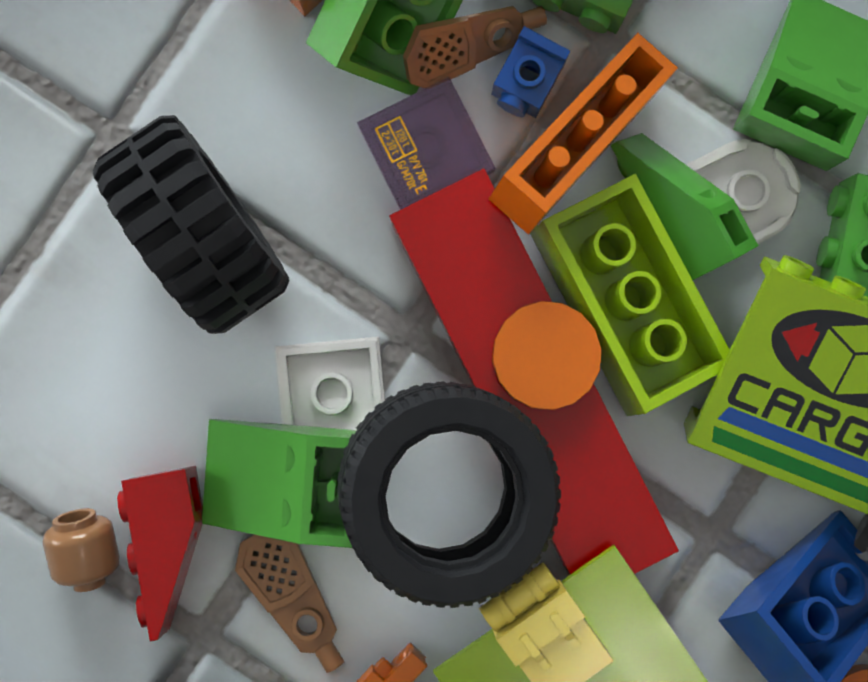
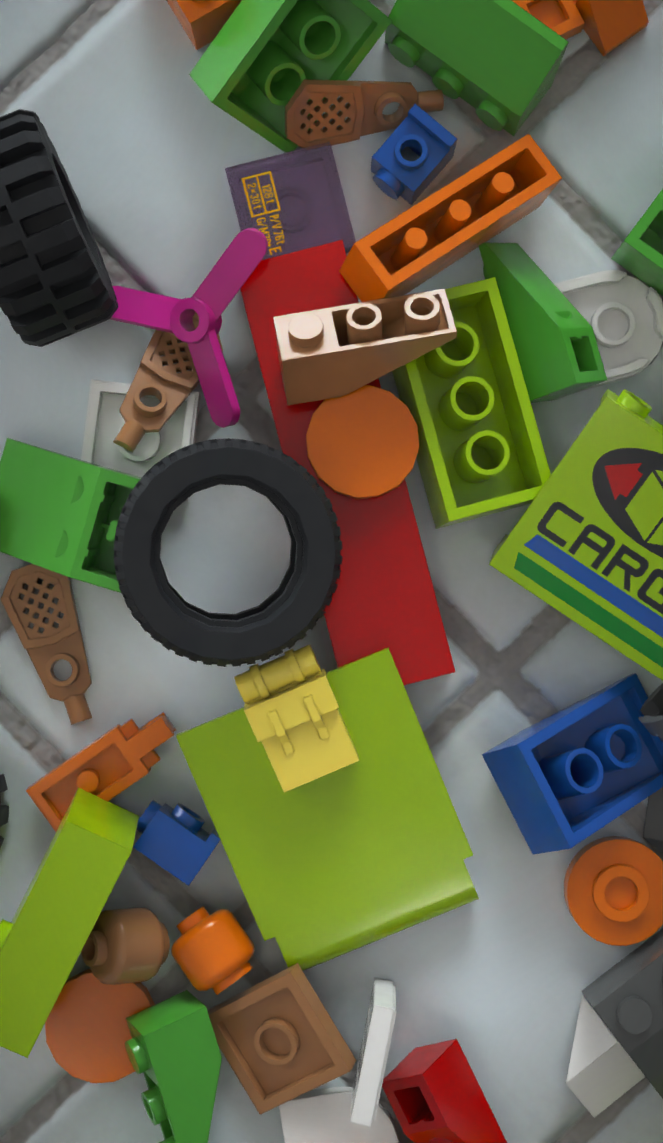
camera: 20 degrees right, 0 degrees up
none -> dark pink piece [110,228,268,428]
none -> medium nougat piece [113,312,223,453]
none -> medium nougat slope [273,289,457,406]

